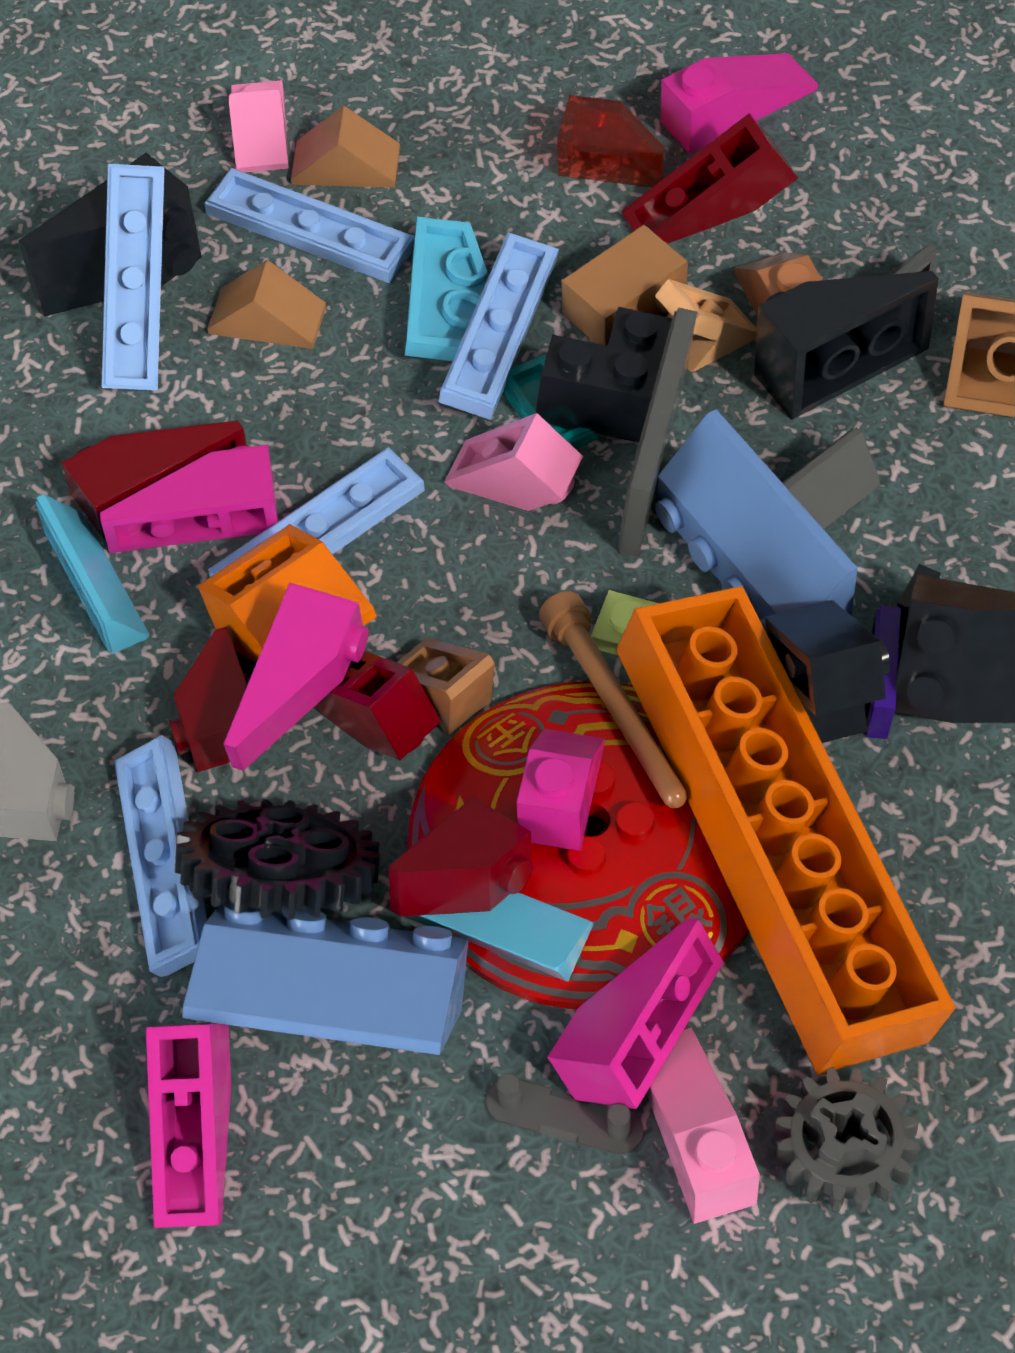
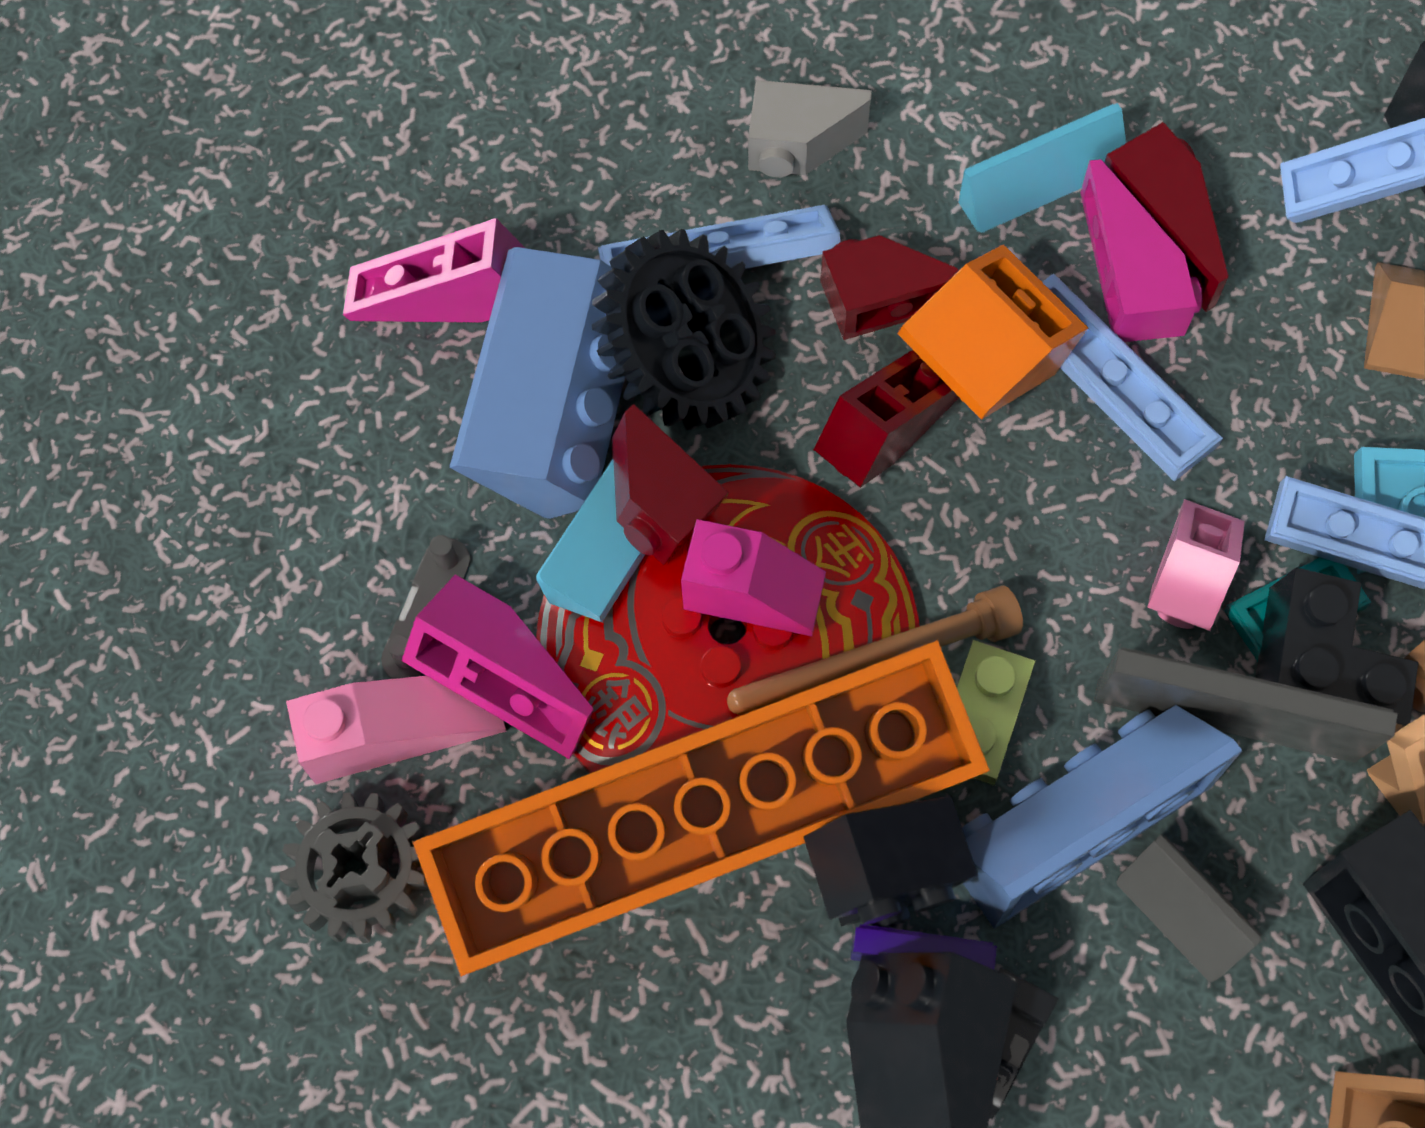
camera: 90 degrees right, 10 degrees up
dark pink slope [224,582,369,771] -> none
medium nougat slope [397,638,495,736] -> none

